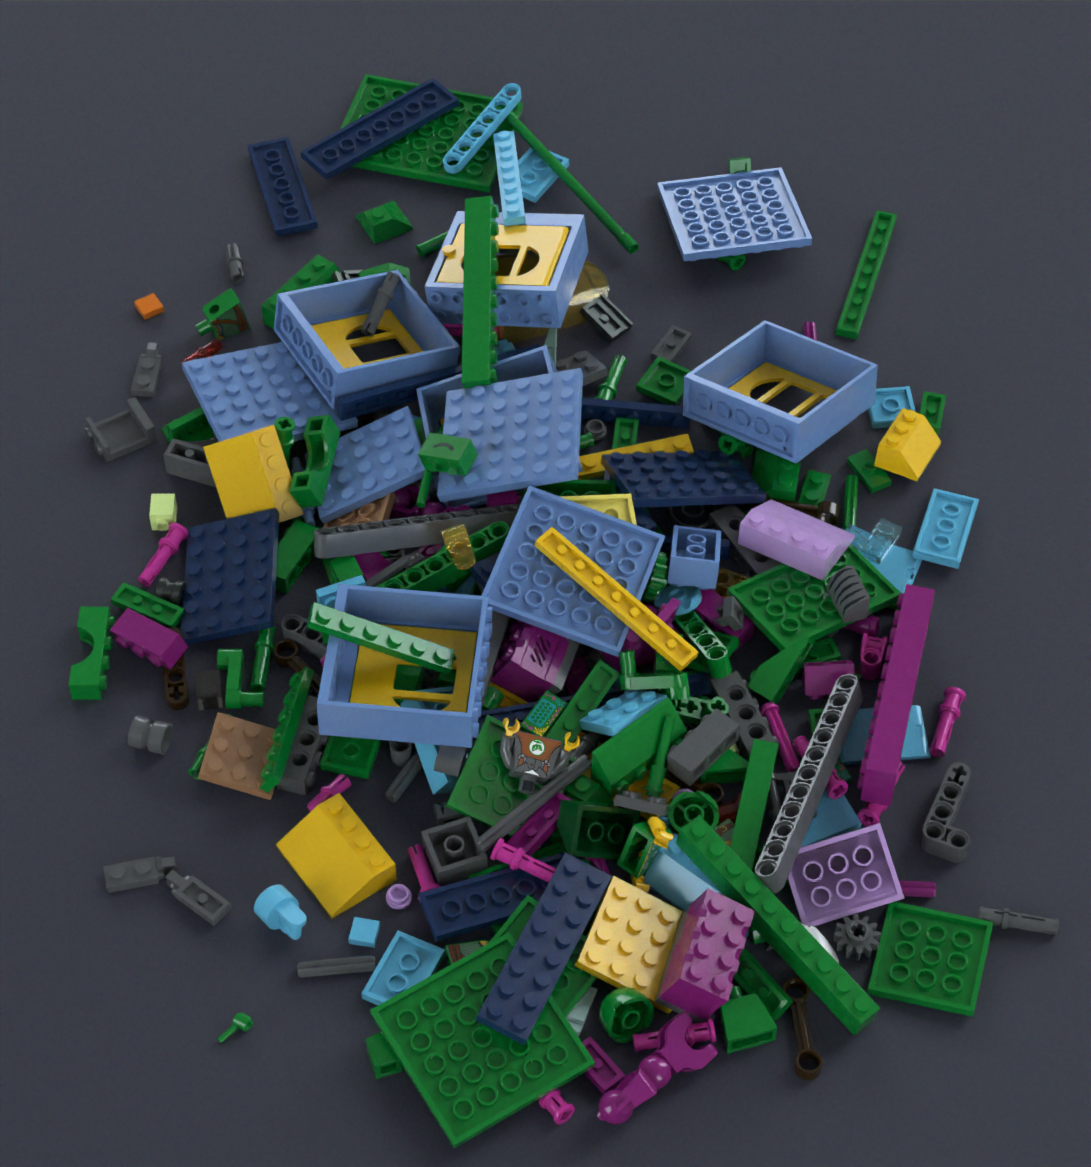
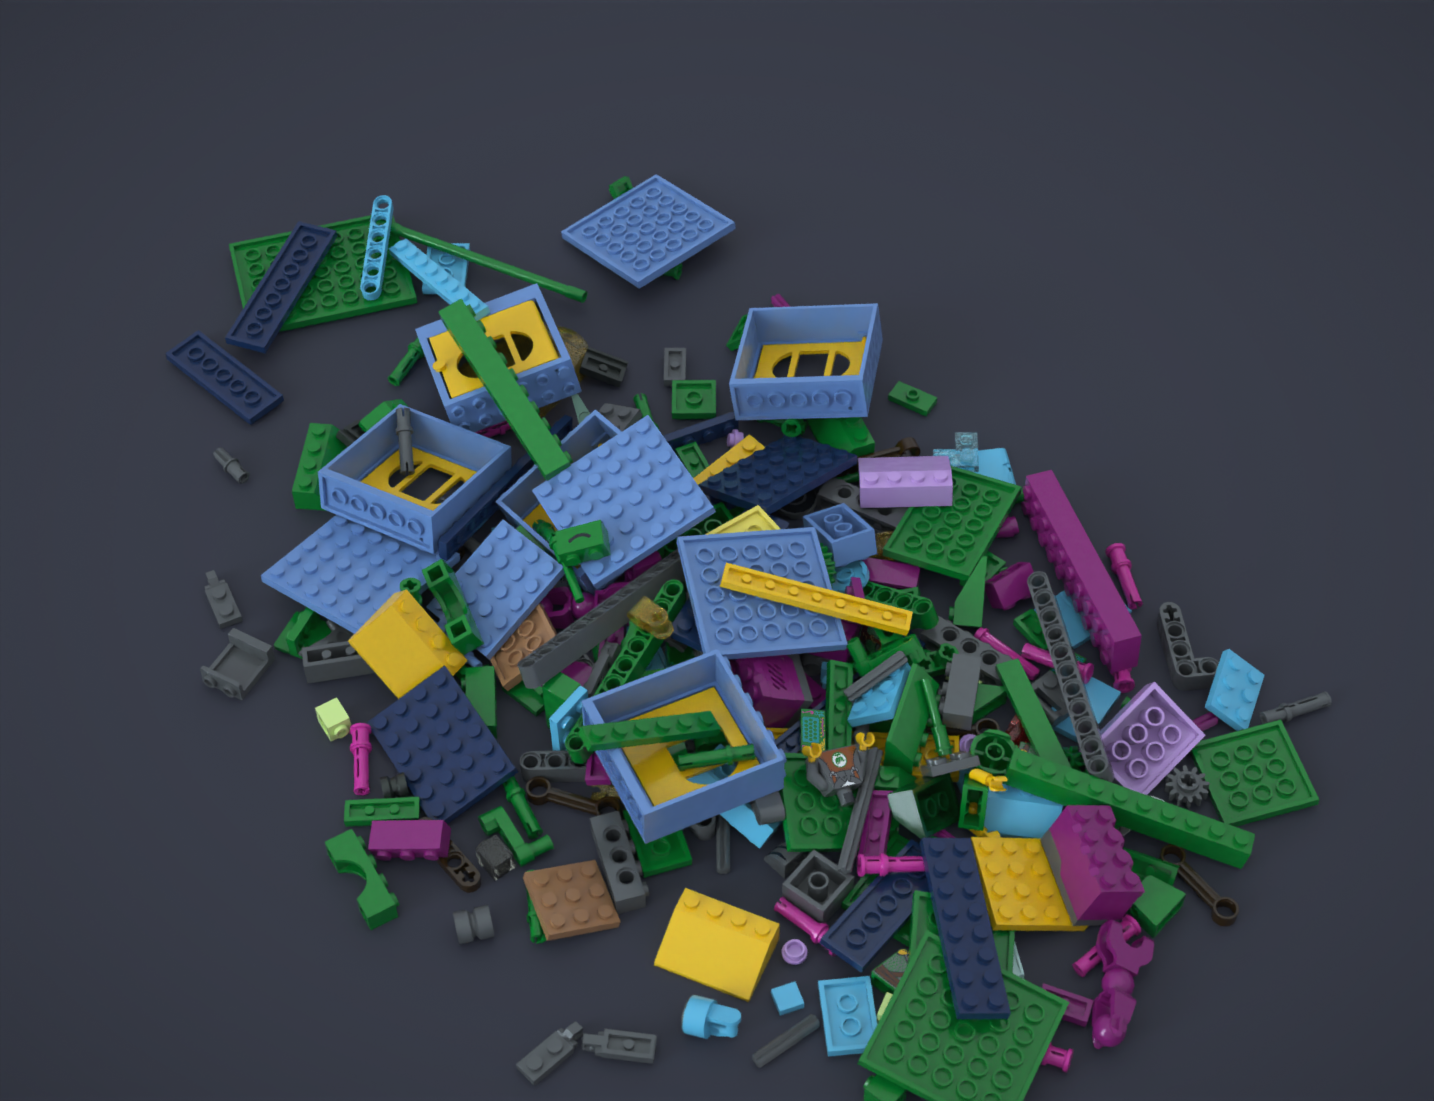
camera: 30 degrees left, 0 degrees up
orange tile [134,293,164,320] -> none
clear red axle [181,339,223,363] -> none
green torso [195,288,251,340] -> none
green plate [260,667,314,793] -> none
dark pink axle [307,774,351,812] -> none
green slope [356,200,413,244] -> none
green cylinder [599,987,654,1043] -> none
dark grey tile [716,596,744,631] -> none
green plate [798,470,831,506] -> none
dark grey brick [826,565,870,623] -> none
green tile [835,210,897,340] -> none
green axle [842,475,859,532] -> none
dark pink piece [858,633,888,680] -> none
medium azure tile [868,386,916,429] -> none
yellow slope [874,408,941,481] -> none
medium azure tile [912,488,979,569] -> none
green plate [920,391,946,434] -> none
none -> green pin [678,743,755,771]
none -> lavender plate [727,429,744,449]
none -> dark grey axle [844,651,908,702]
none -> medium azure plate [1205,649,1264,731]

